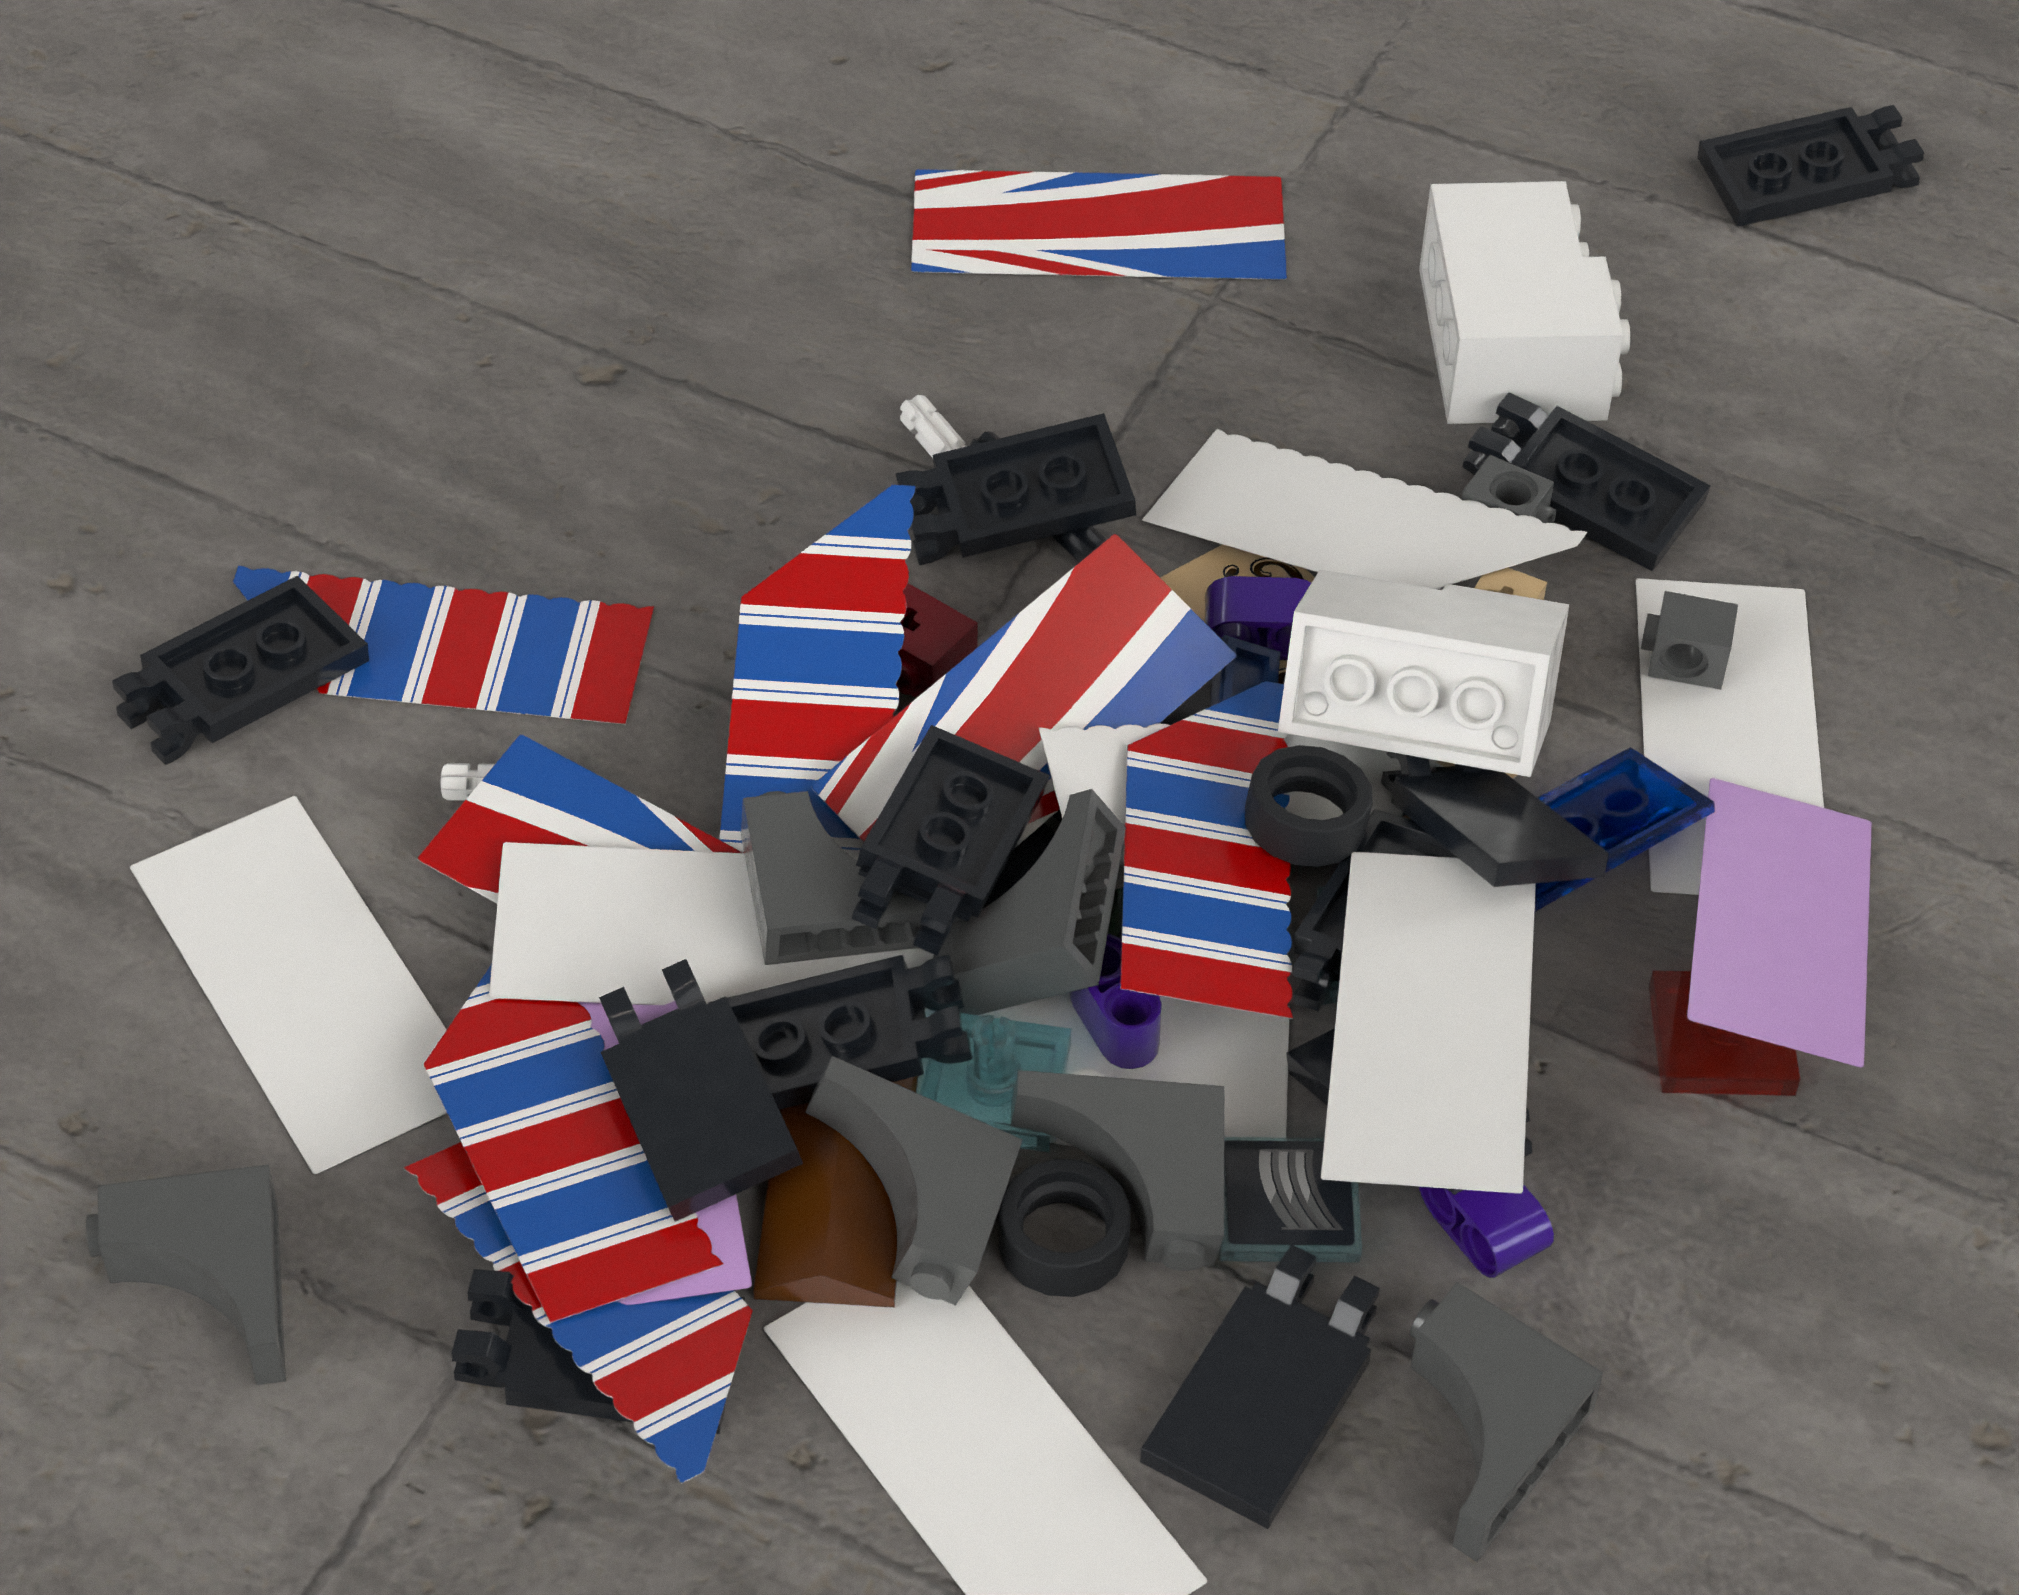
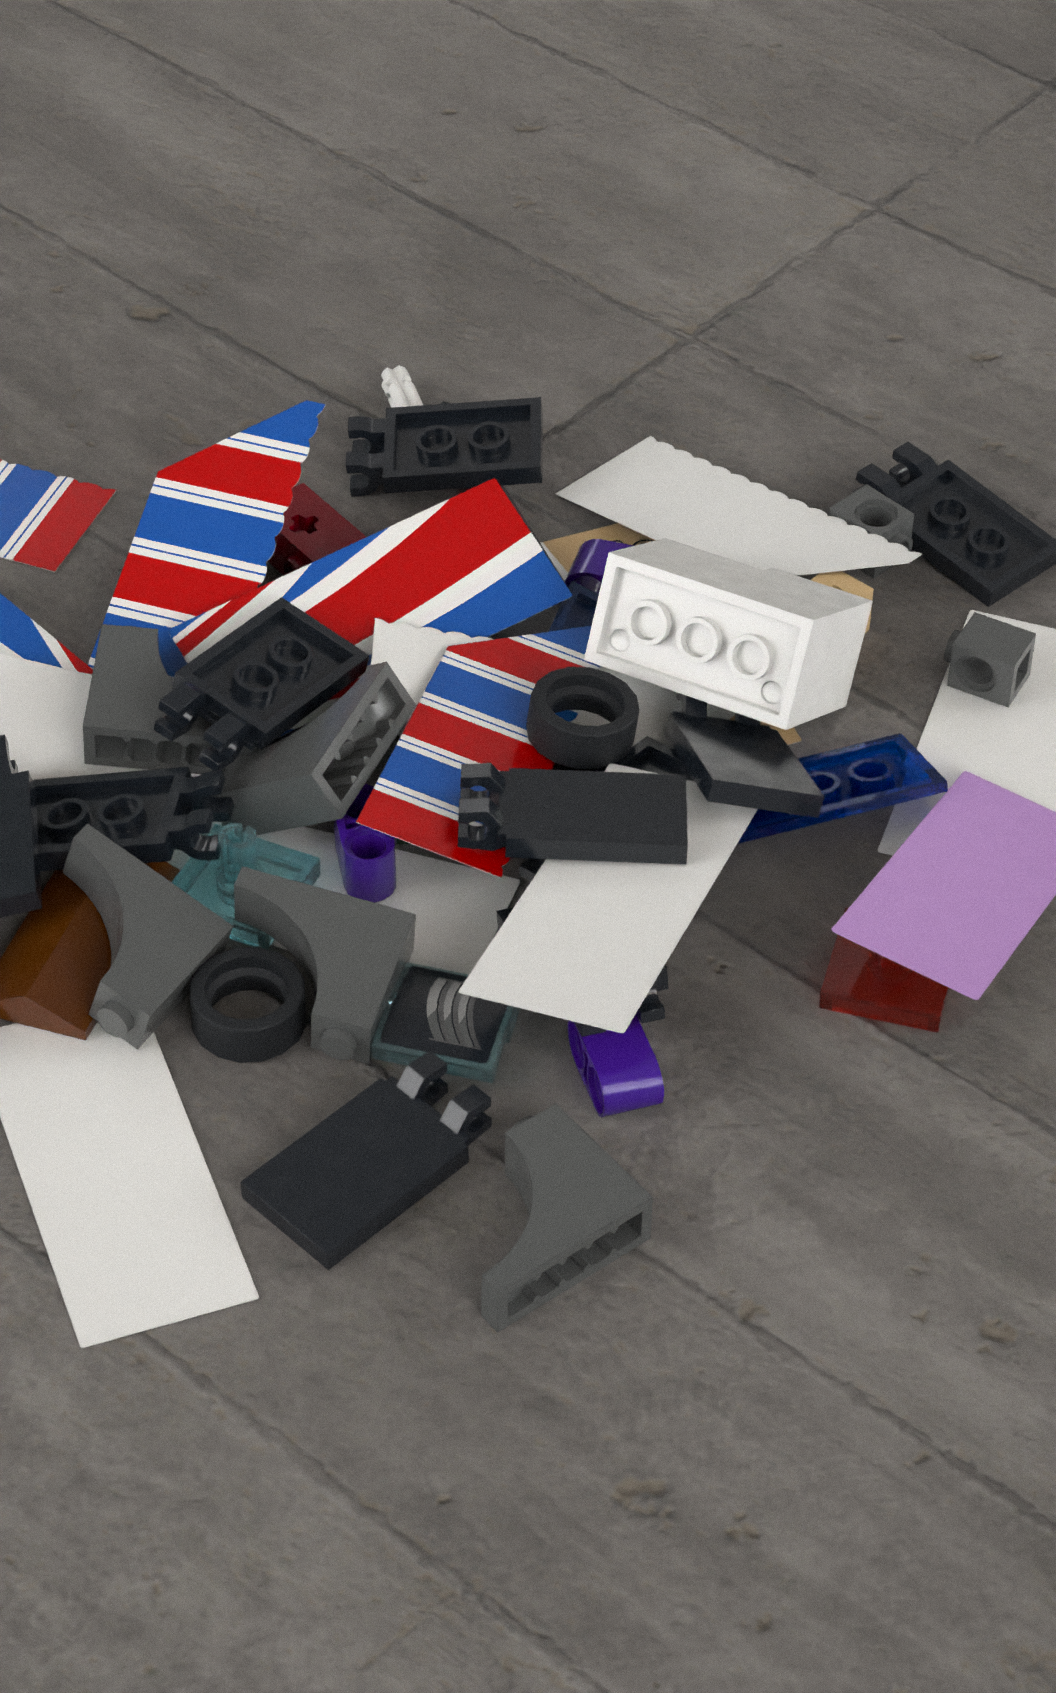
camera: 15 degrees right, 5 degrees down
sticker [911,169,1287,280] -> none
white piece [1419,181,1630,424] -> none
none -> black tile [458,763,688,865]

